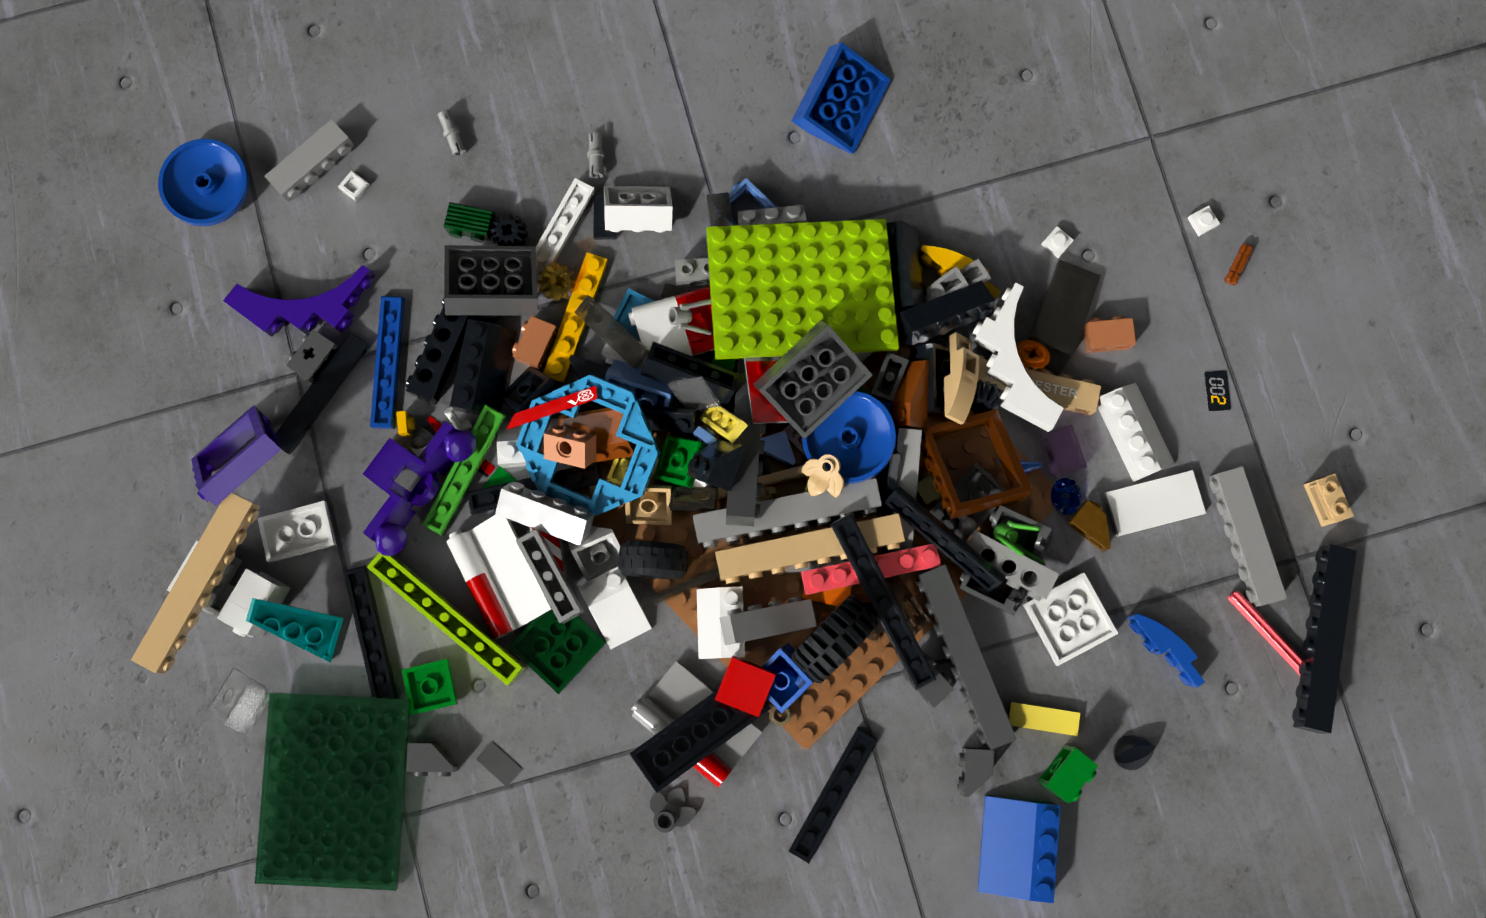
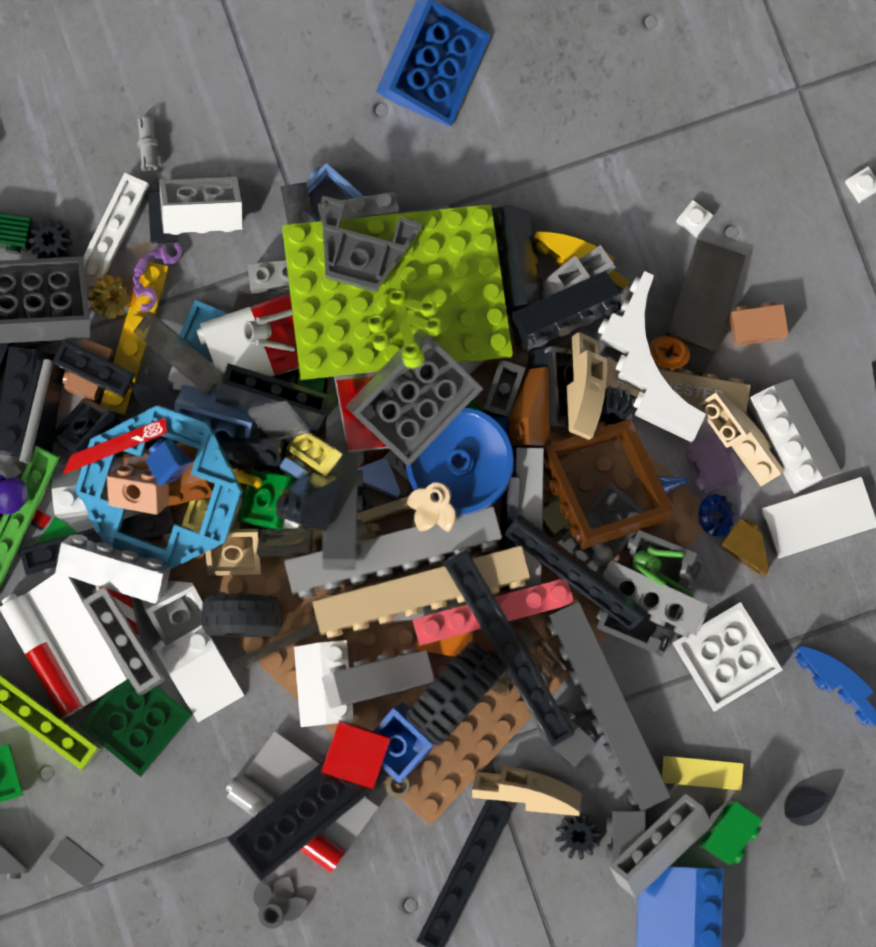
camera: 10 degrees left, 0 degrees up
none -> light grey piece [19,359,53,463]
none -> black tile [52,340,135,398]
none -> medium lavender piece [133,243,182,311]
none -> blue slope [146,439,193,486]
none -> yellow piece [232,469,262,488]
none -> dark grey wing [321,196,422,293]
none -> lime plant [368,289,442,368]
none -> tan slope [472,766,582,816]
none -> black gear [555,815,601,860]
none -> light grey brick [609,794,712,898]
none -> tan slope [696,391,784,486]

